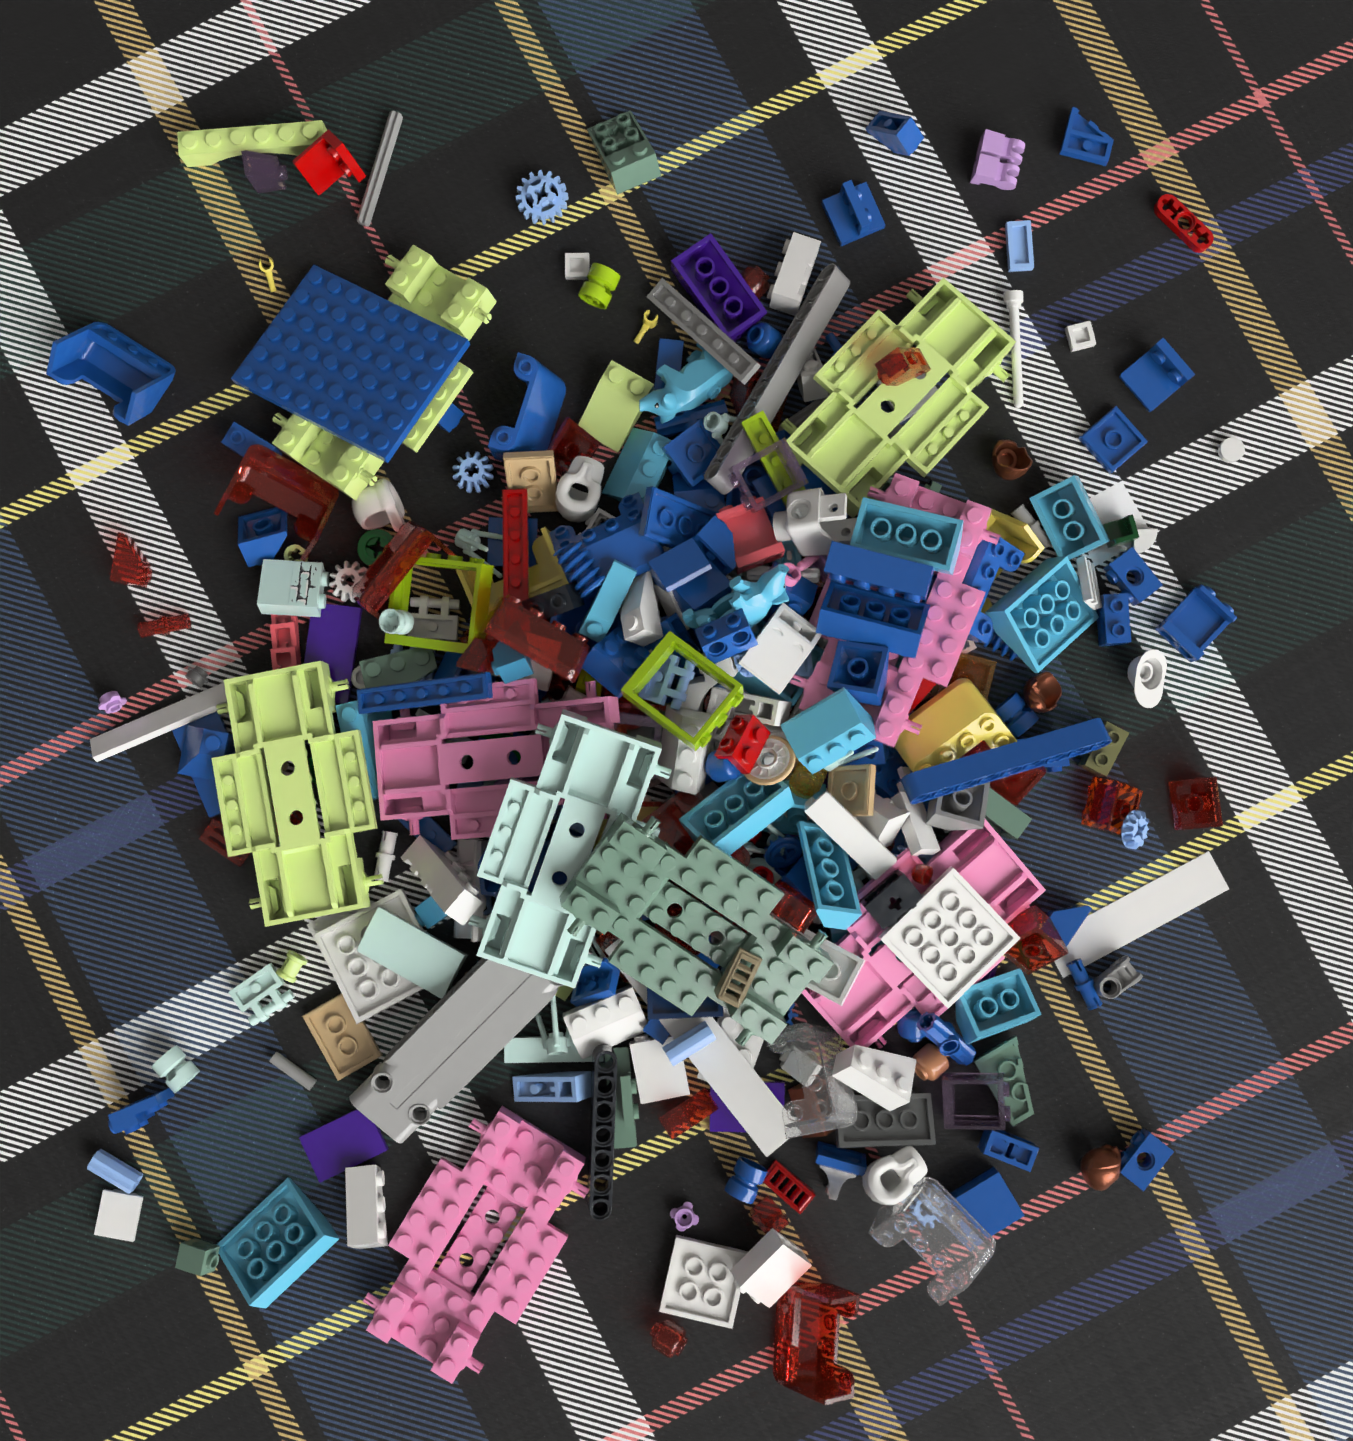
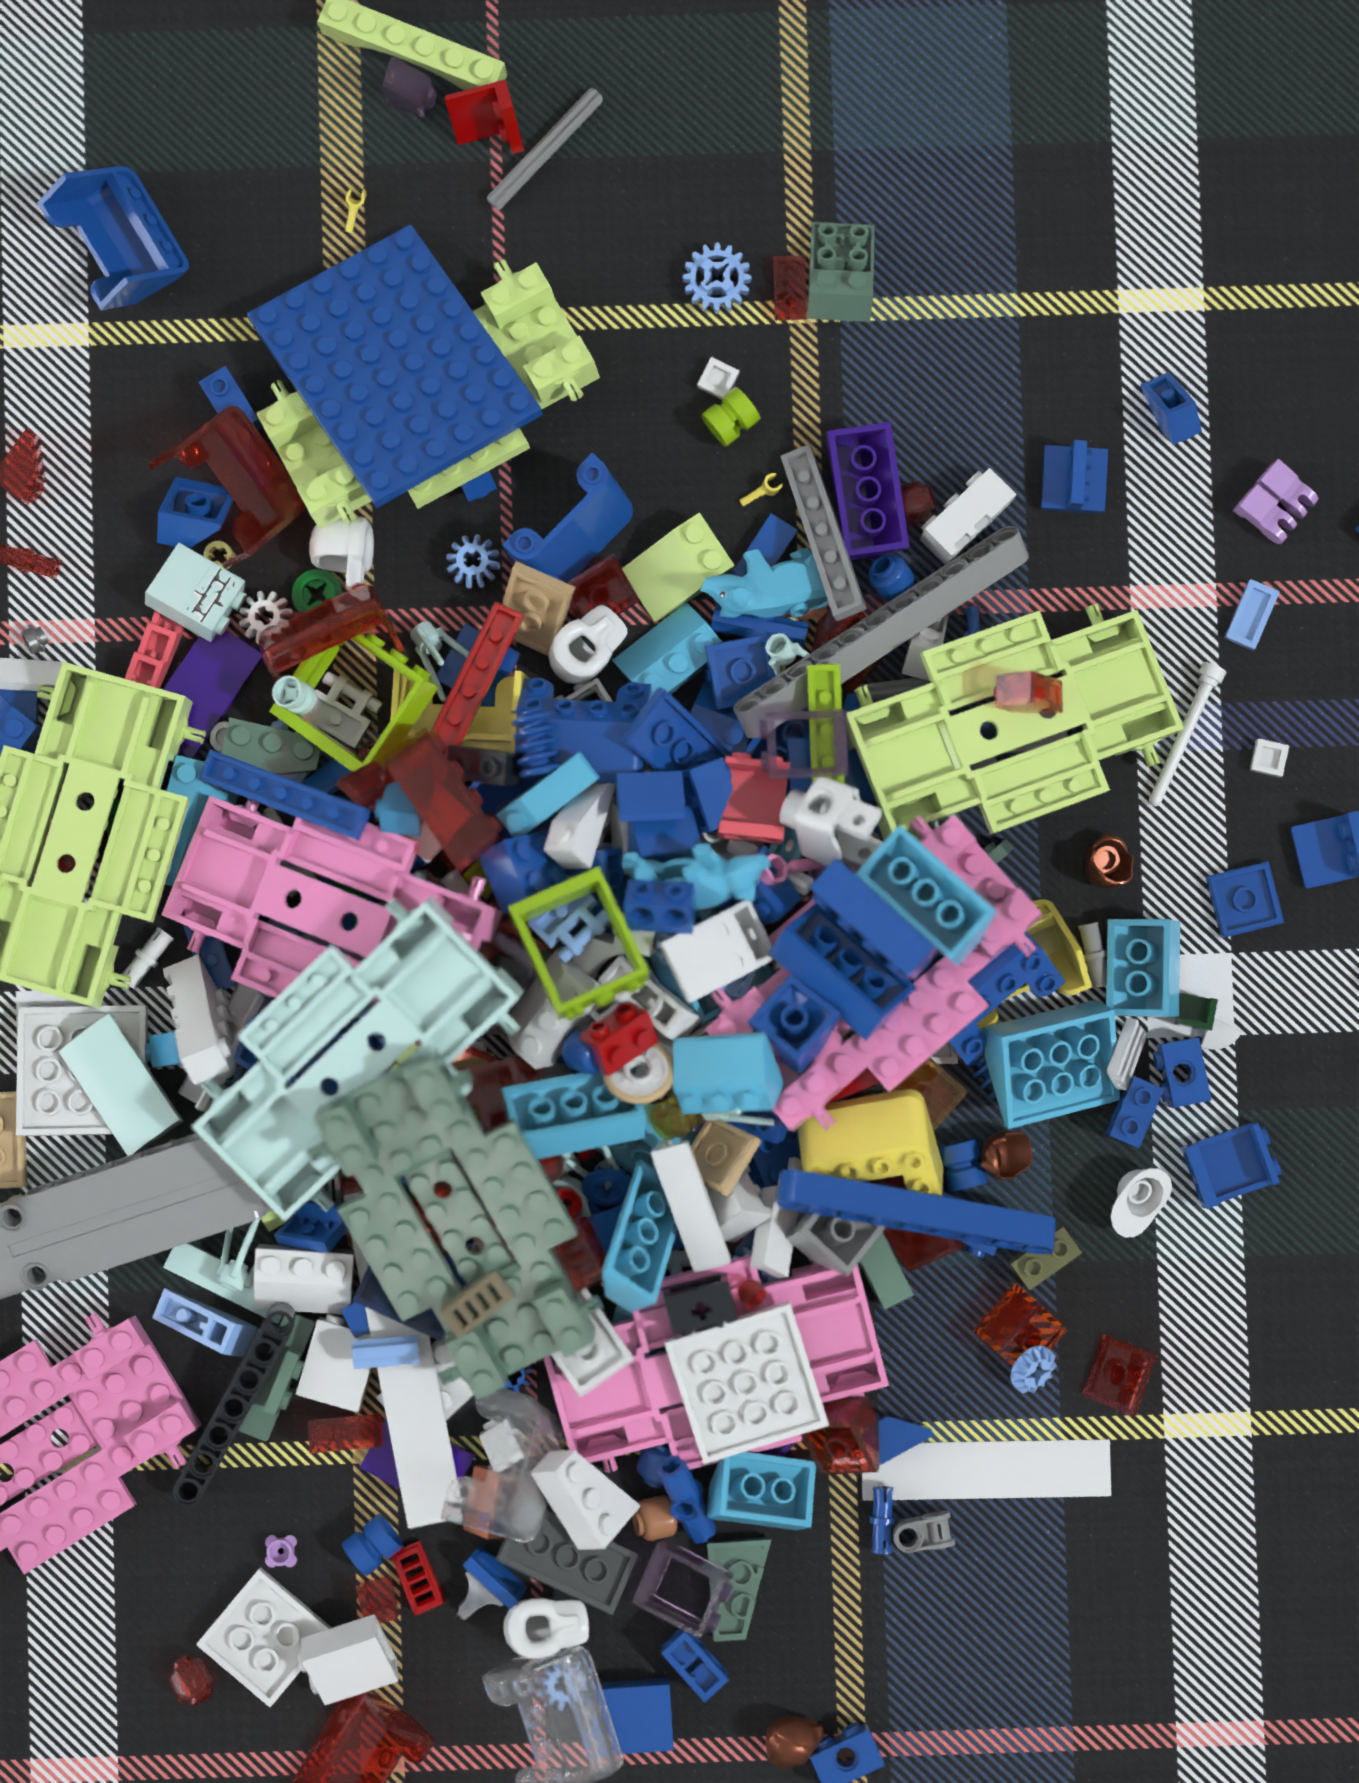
camera: 30 degrees right, 0 degrees up
none -> clear red slope [773,256,806,320]

